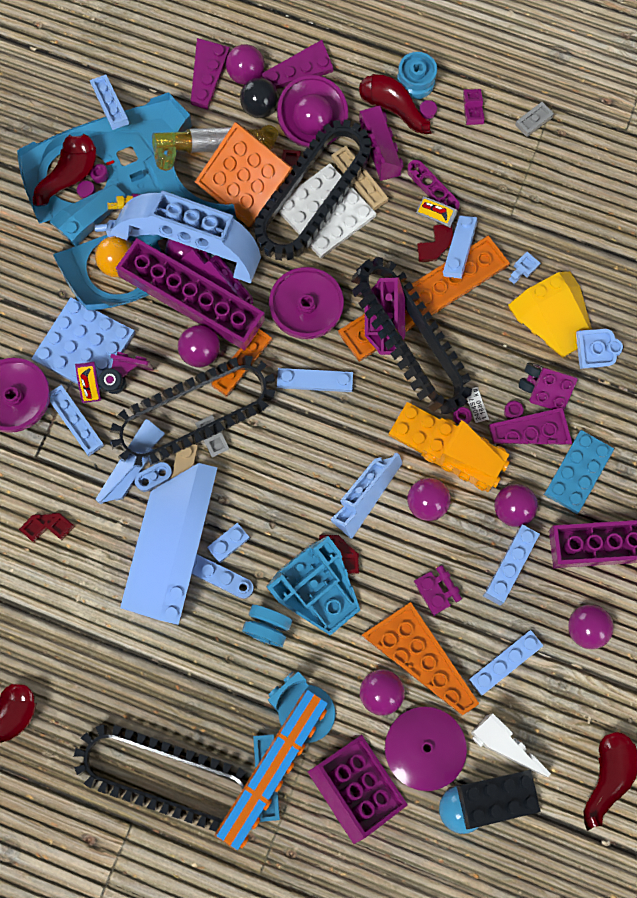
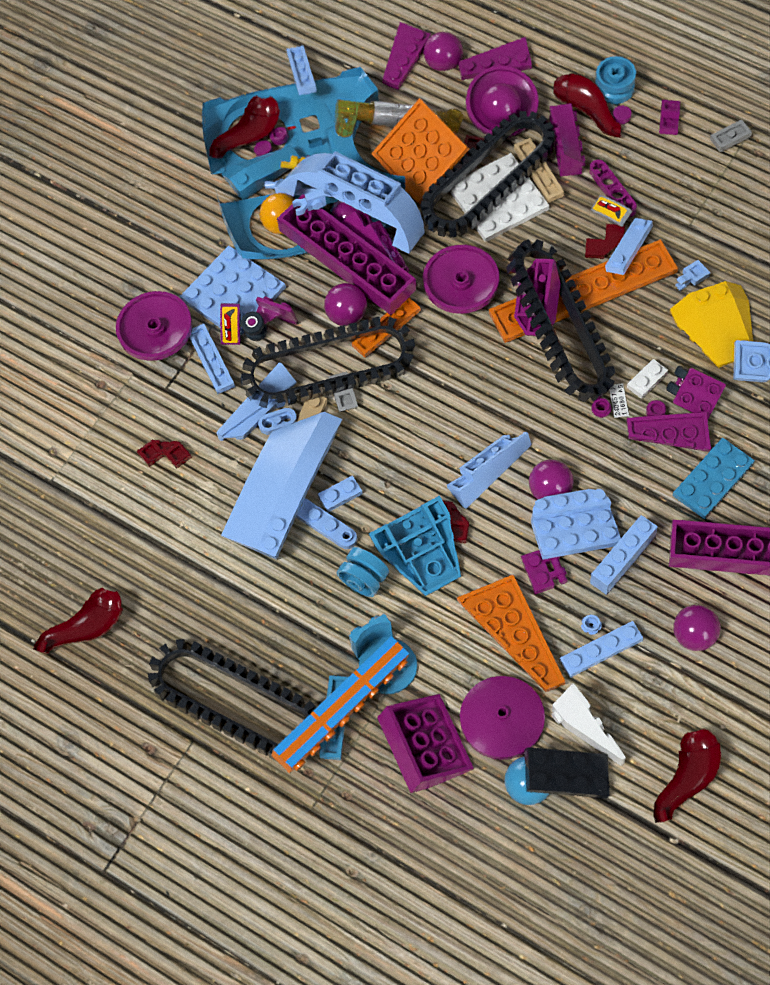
camera: 20 degrees right, 10 degrees down
black piece [240,77,279,118] -> none
light blue plate [277,368,353,392] -> none
magenta piece [360,669,405,716] -> none
light orange wedge [388,402,510,492] -> none
magenta piece [494,484,538,527] -> none
none -> light blue plate [292,189,326,215]
none -> light blue plate [531,489,621,560]
none -> light blue plate [581,615,602,635]
none -> white plate [627,359,668,399]

